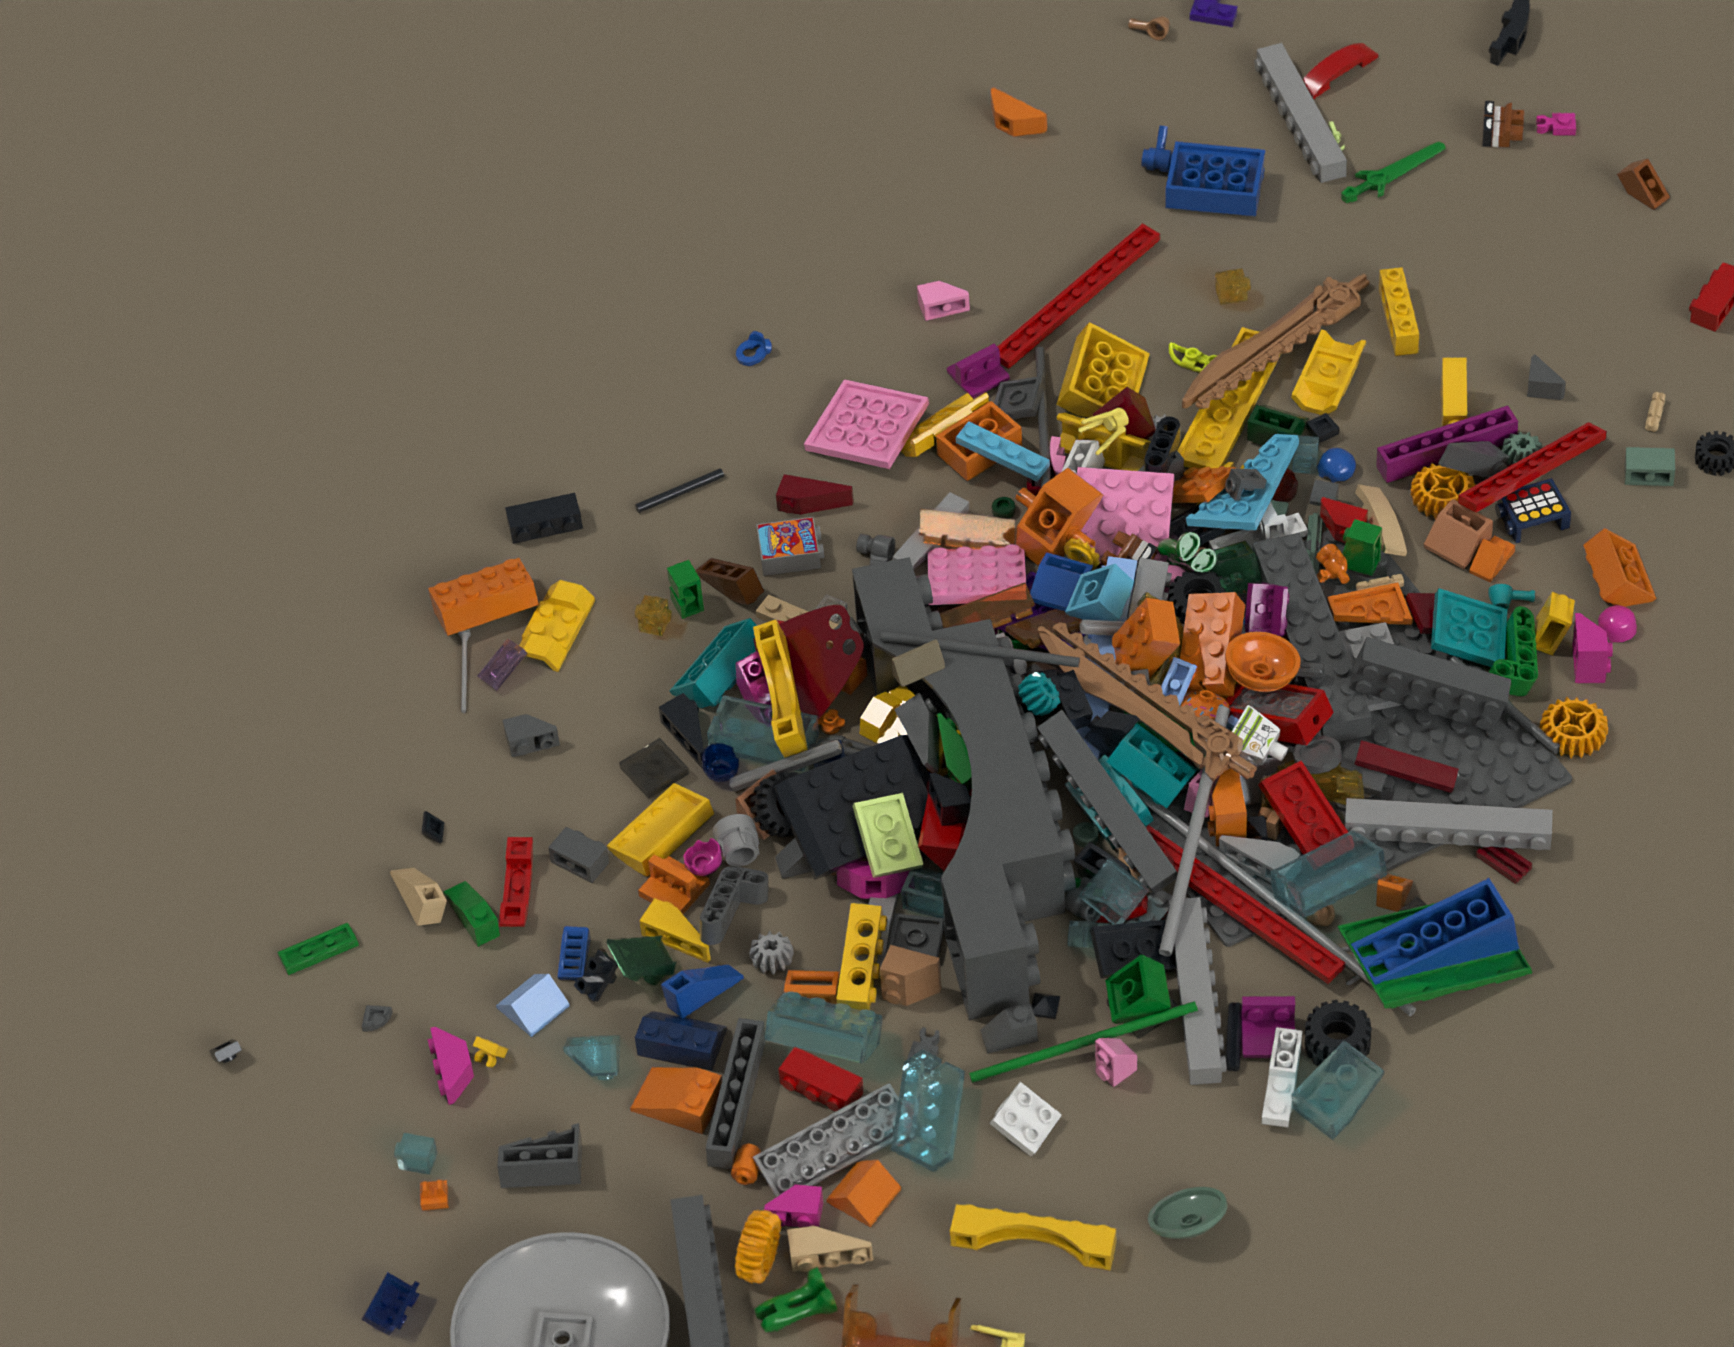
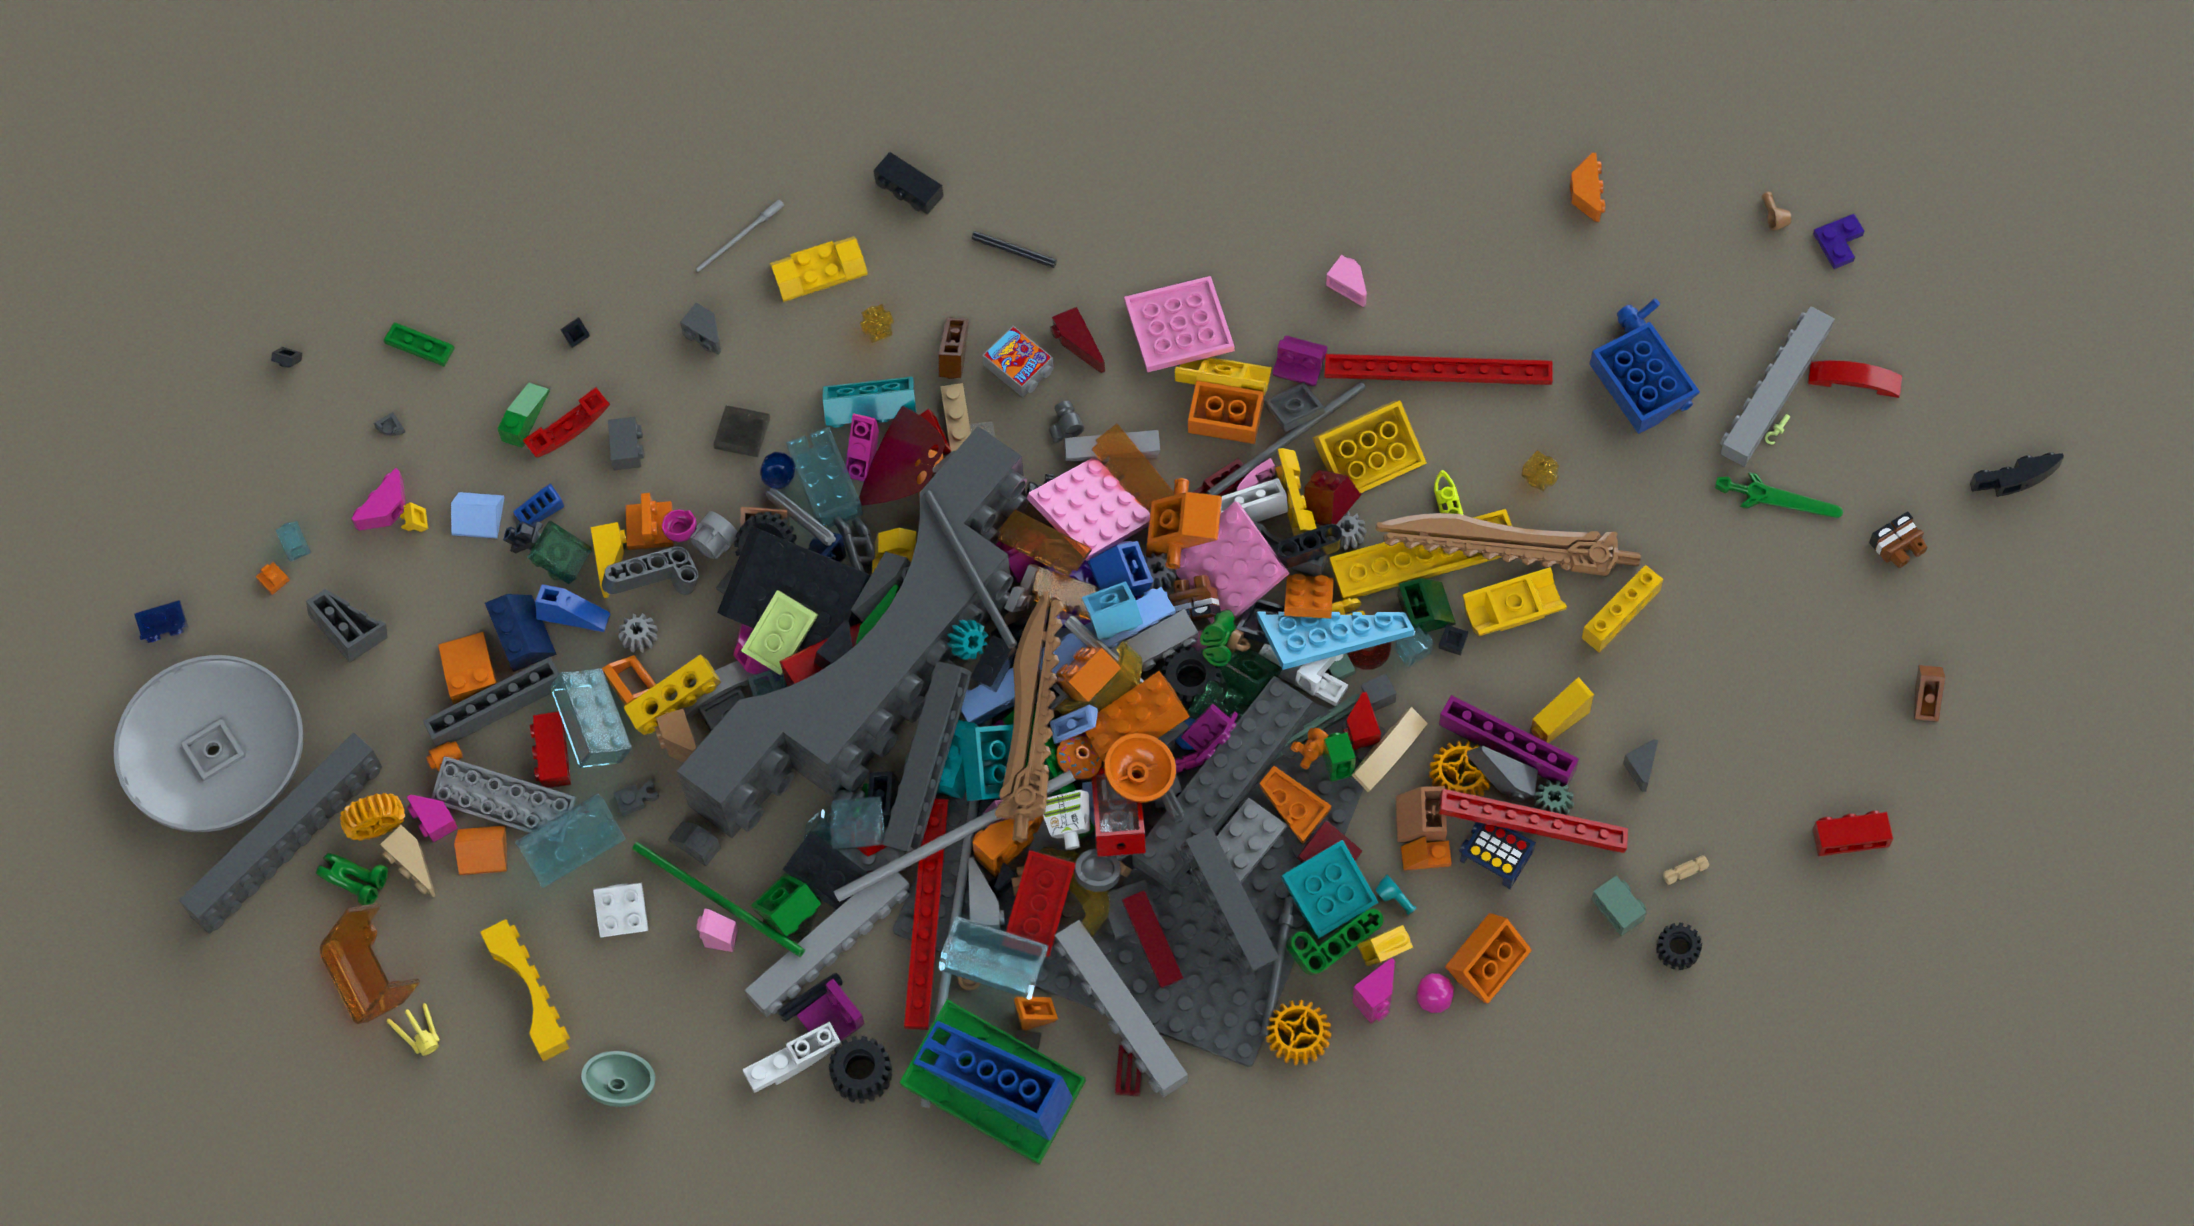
camera: 50 degrees right, 15 degrees up
tan slope [390,868,447,926] -> none
orange piece [428,558,539,636] -> none
clear purple plate [477,639,527,691] -> none
clear light blue slope [563,1035,620,1080] -> none
yellow slope [606,783,714,877] -> none
black slope [659,693,706,768] -> none
green brick [667,560,704,619] -> none
blue piece [736,331,772,366] -> none
yellow arch [753,619,808,758] -> none
orange plate [816,709,845,734] -> none
dark tan slope [892,639,945,687] -> none
medium azure plate [956,421,1050,482] -> none
dark green tile [992,497,1016,520] -> none
black slope [1032,993,1060,1019] -> none
yellow gear [1064,538,1100,570] -> none
light yellow plant [1078,408,1129,455] -> none
black slope [1084,711,1140,757] -> none
dark grey bracket [1225,469,1267,501] -> none
clear light blue slope [1291,1040,1385,1140] -> none
blue hair [1317,447,1356,483] -> none
tan axle [1356,574,1404,591] -> none
dark pink plate [1536,113,1576,135] -> none

